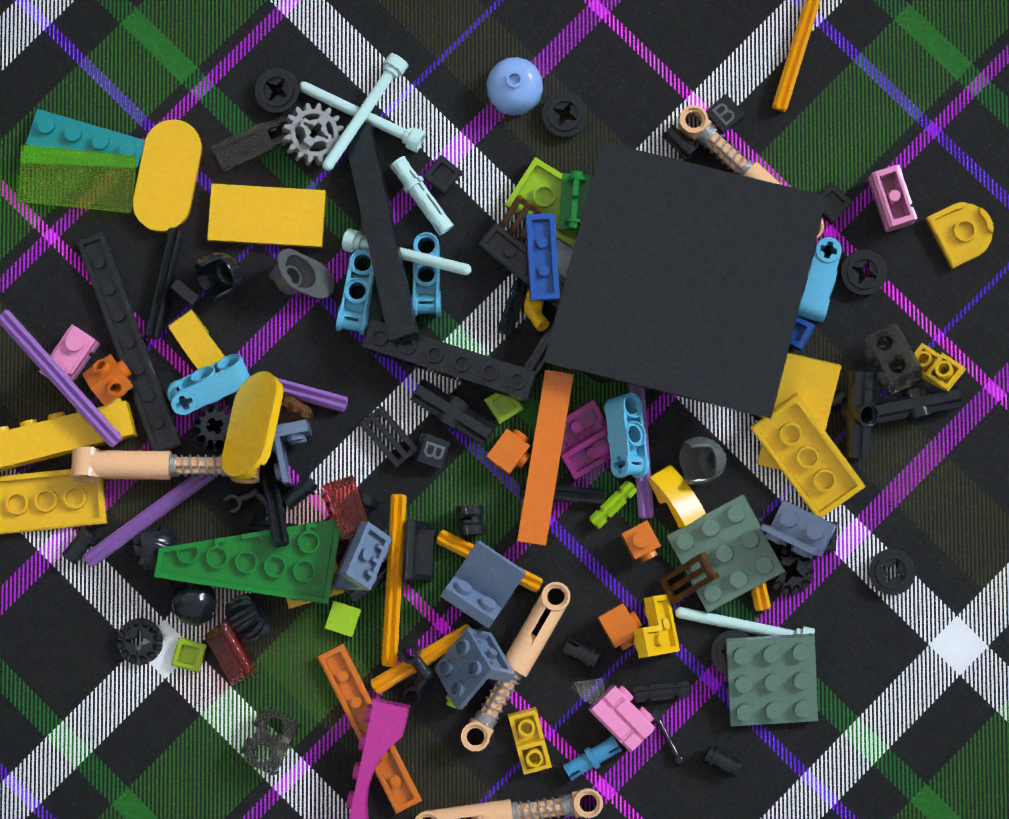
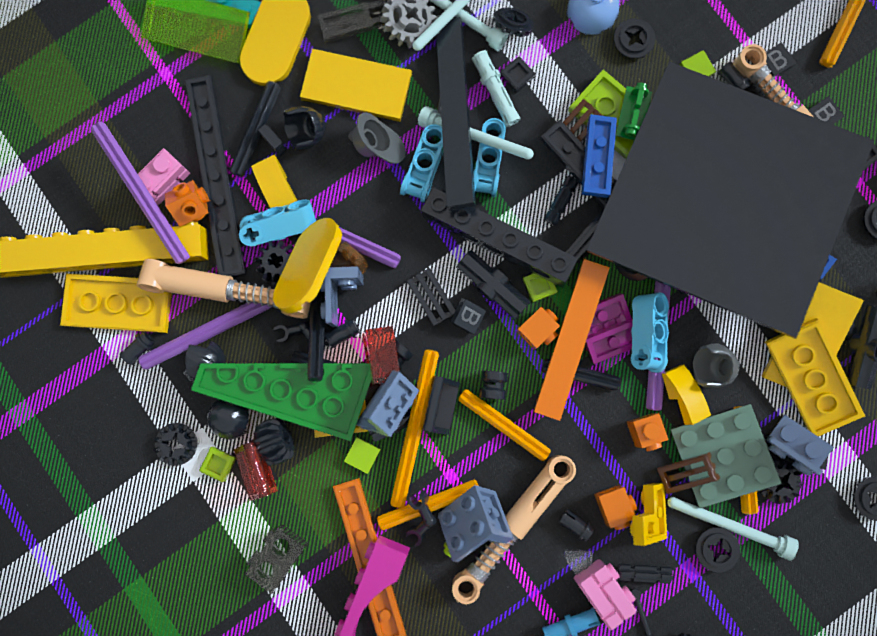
camera: 15 degrees right, 0 degrees up
sand blue bracket [440,541,526,629] -> none
yellow slope [508,707,552,775] -> none
yellow arm [524,290,549,332] -> none
lime axle [589,480,637,529] -> none
sand green plate [726,633,818,726] -> none
medium azure piece [797,237,842,323] -> none
none -> black gear [493,8,534,37]
none -> lime tile [680,50,717,77]
none -> black tile [808,96,845,124]

